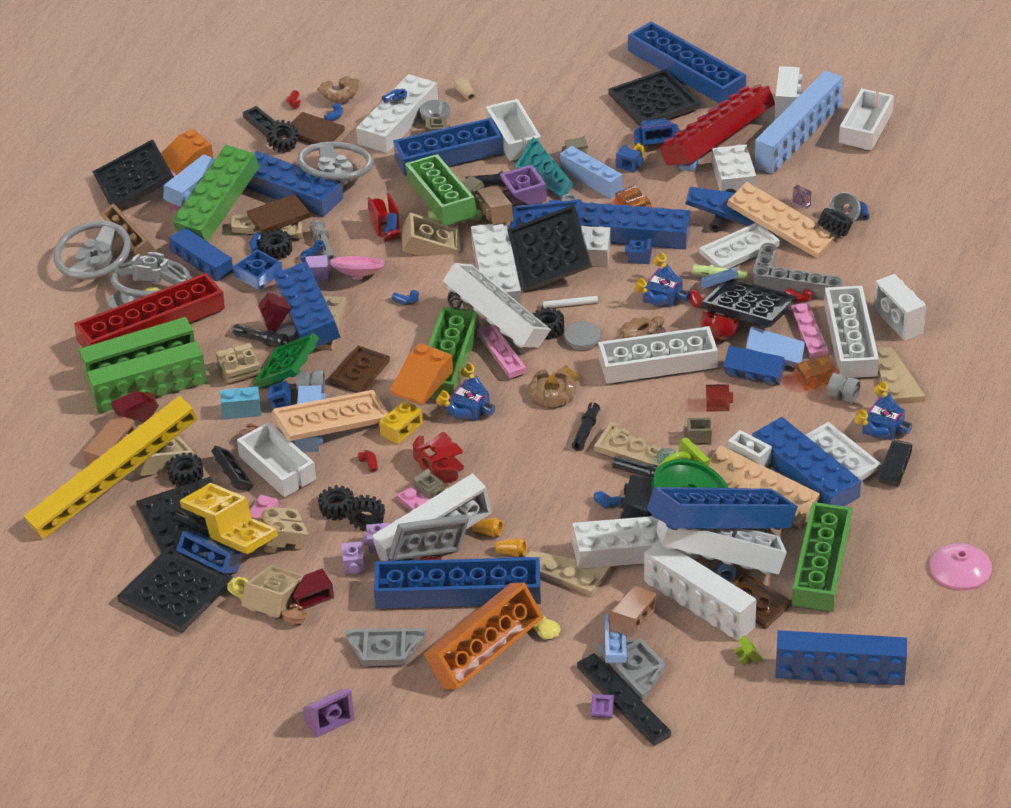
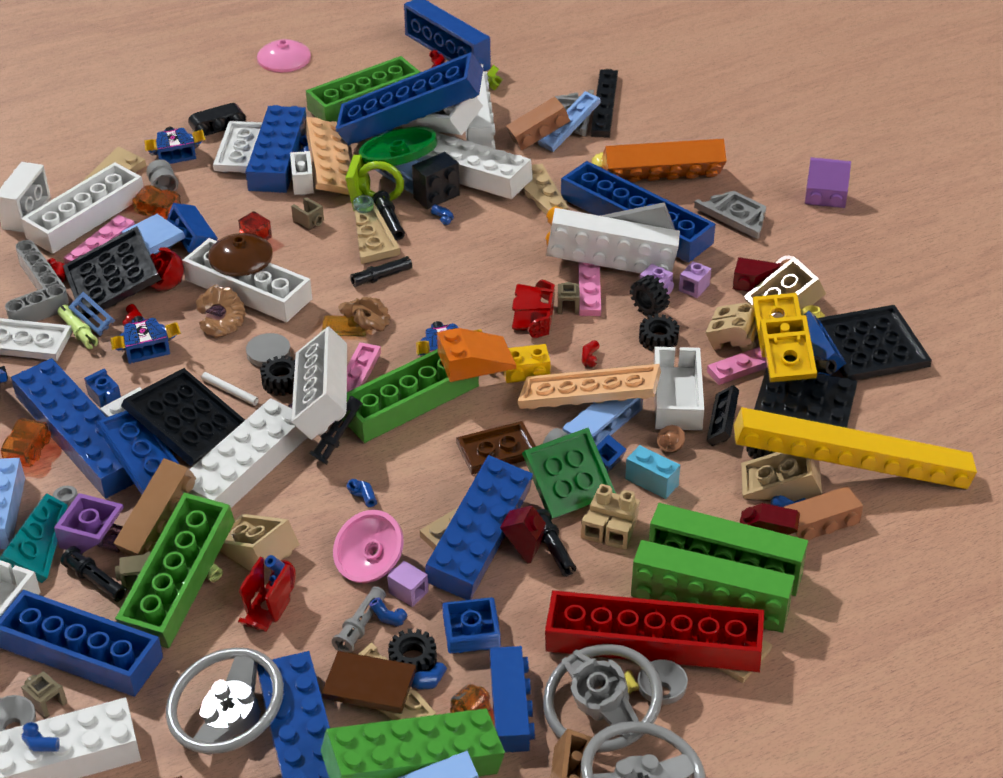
camera: 140 degrees left, 0 degrees up
medium lavender tile [591,694,614,718] -> none
none -> reddish brown dish [208,233,273,276]
none -> clear orange head [450,684,491,713]

